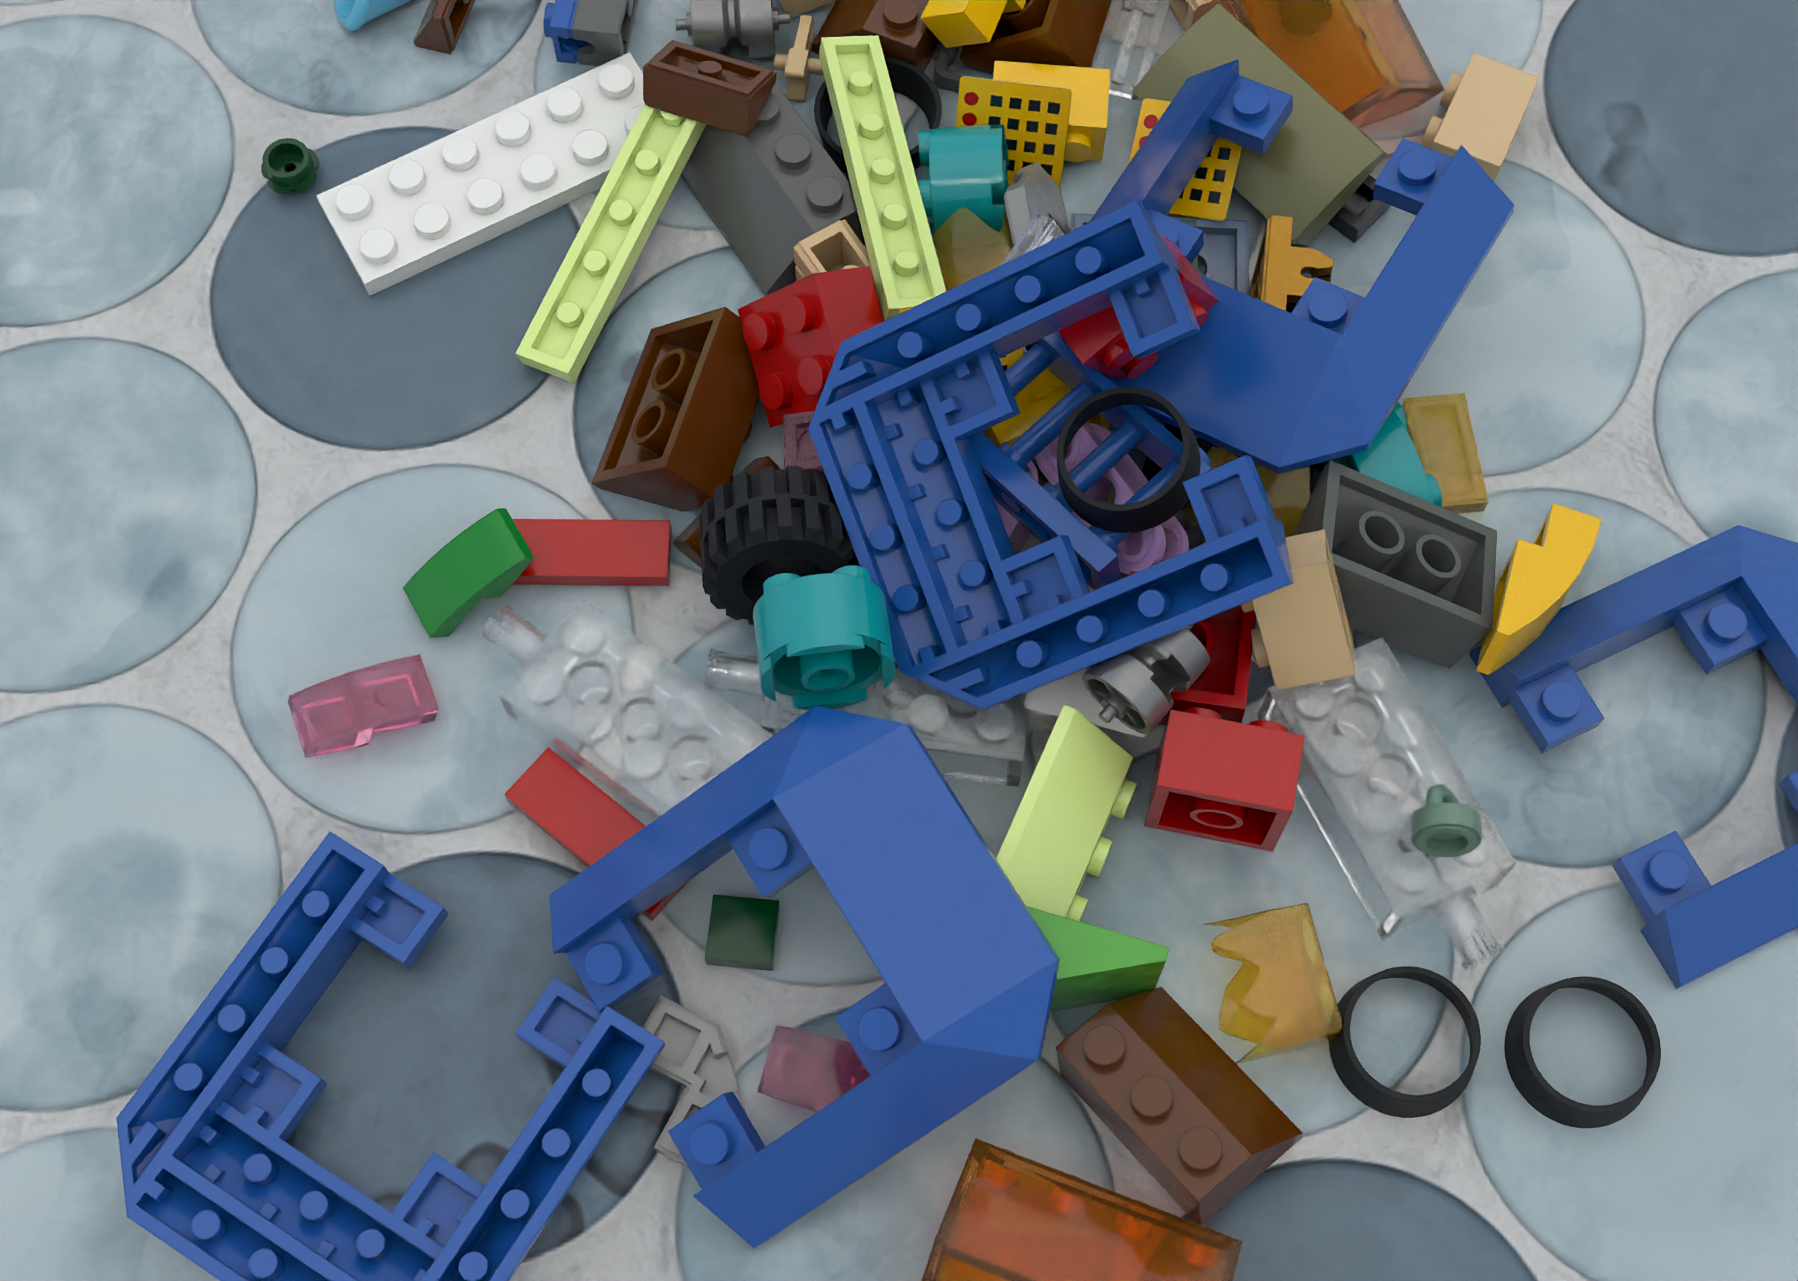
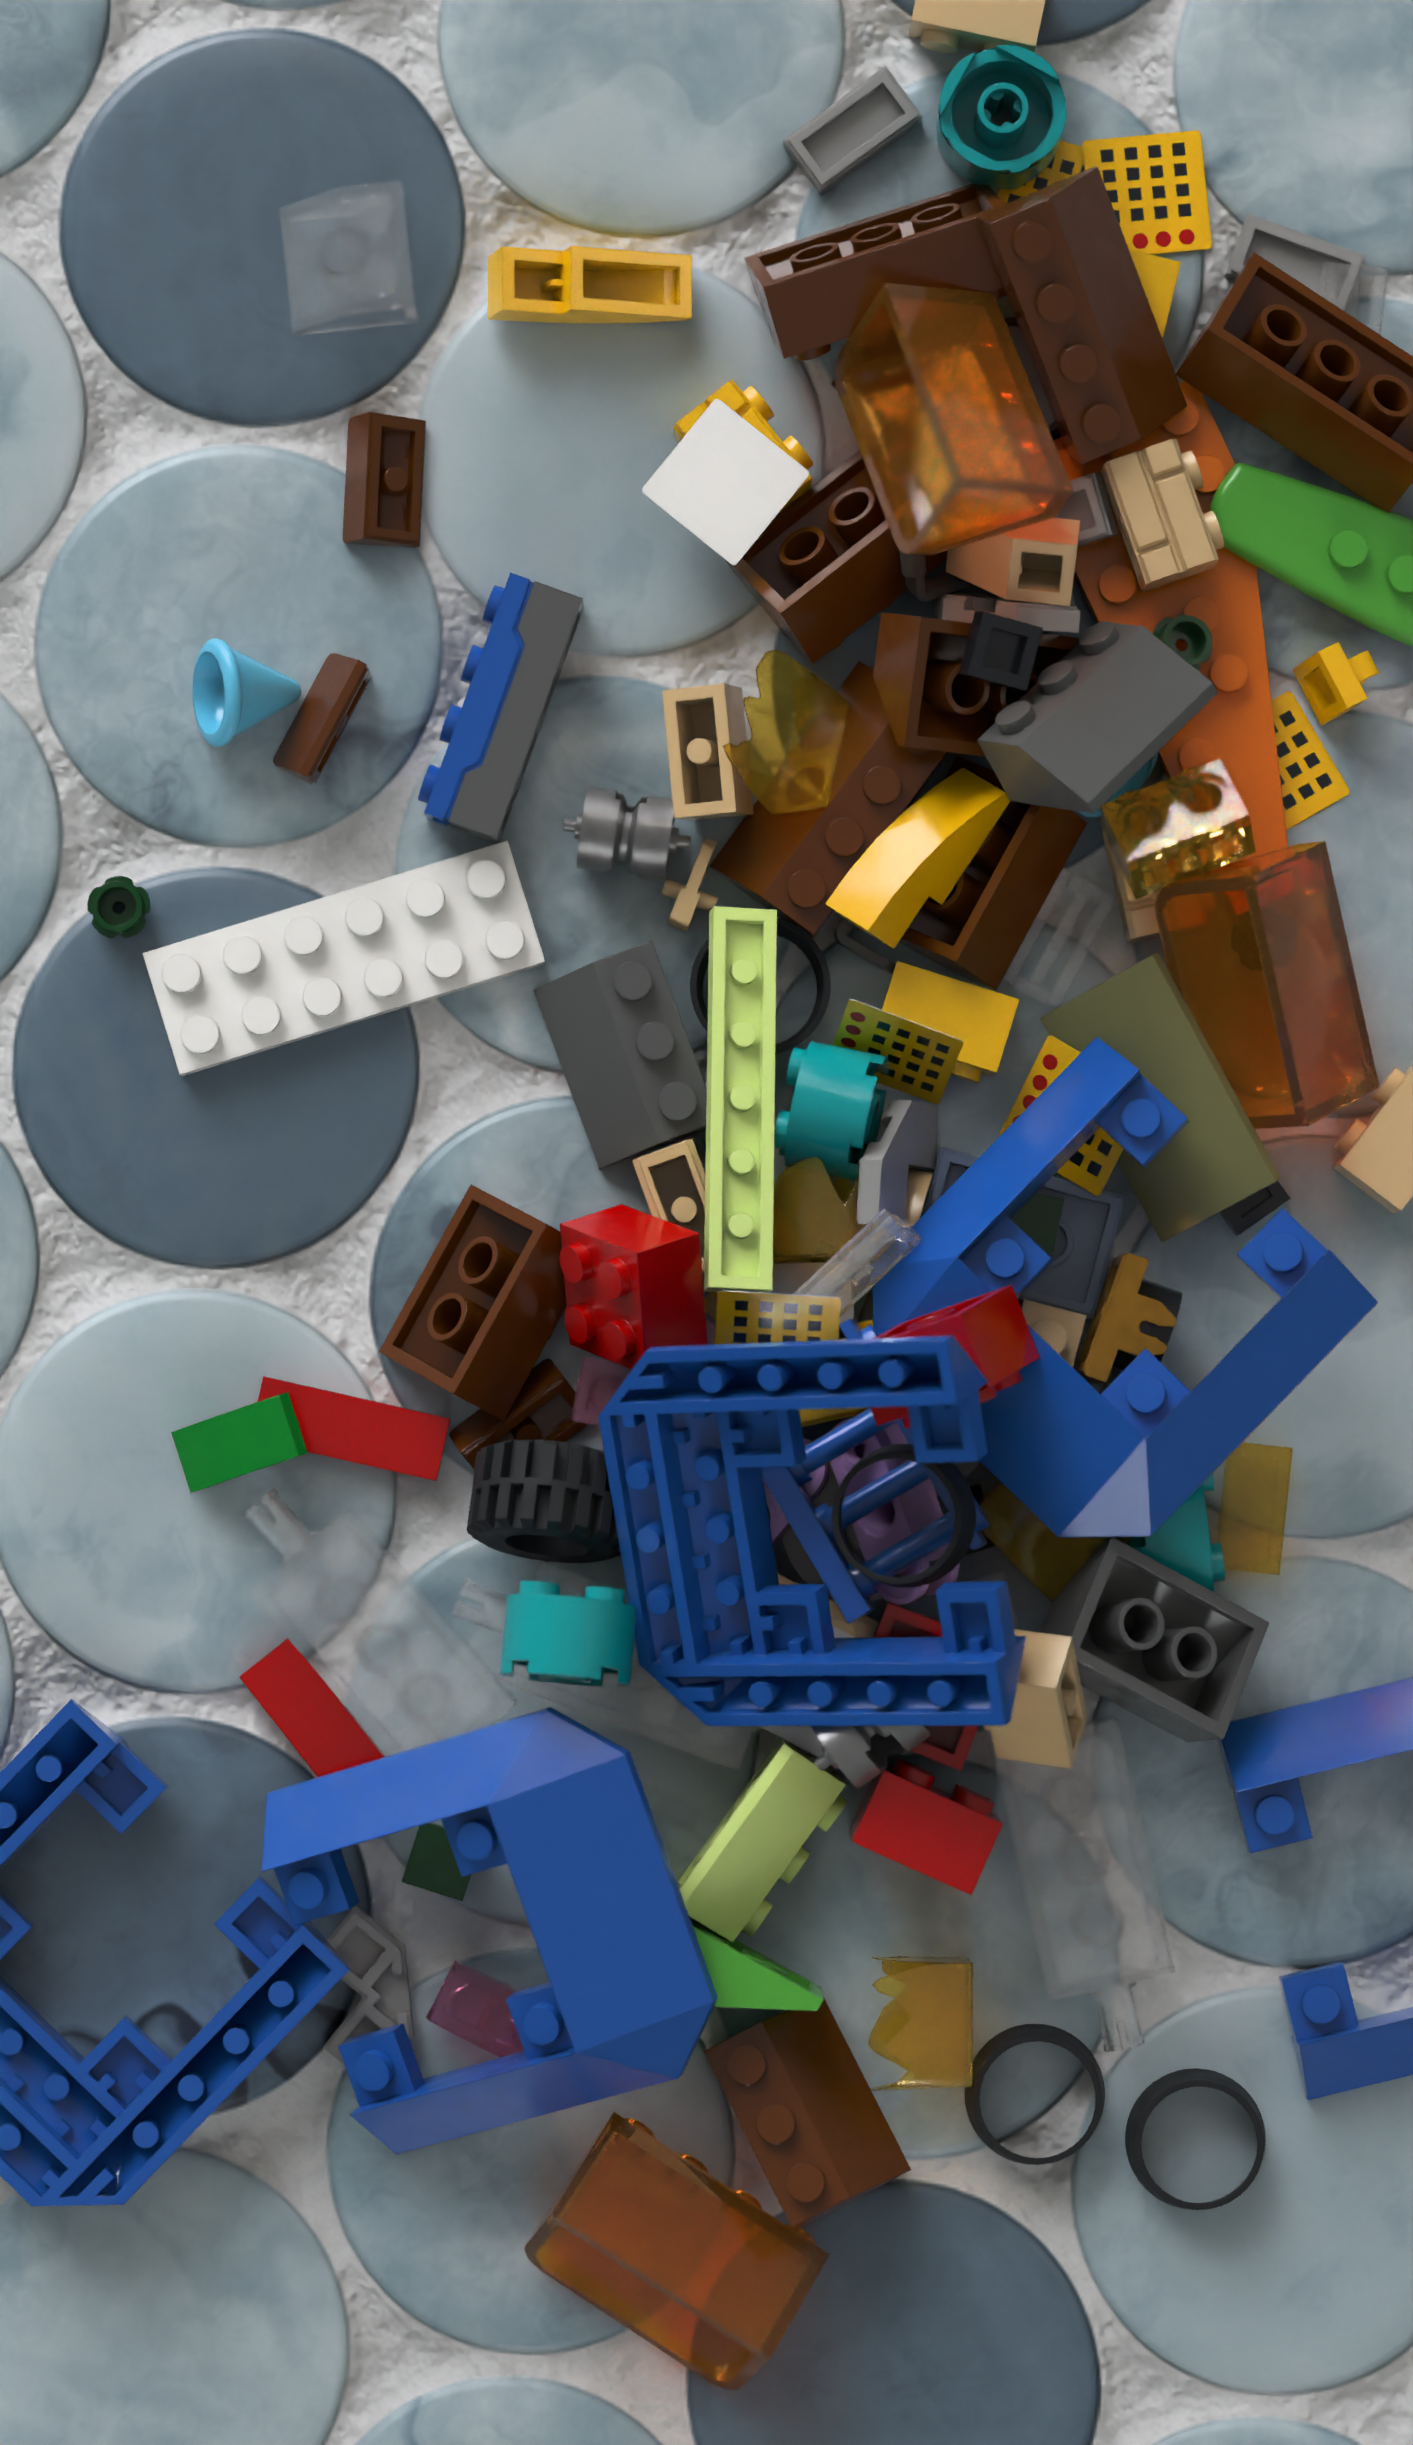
camera: 10 degrees right, 20 degrees up
clear pink slope [288,654,439,758] -> none
yellowish green plate [515,104,706,383] -> none
reddish brown slope [643,40,777,136] -> none
sand green tile [1411,784,1482,858] -> none
yellow slope [1476,503,1602,675] -> none

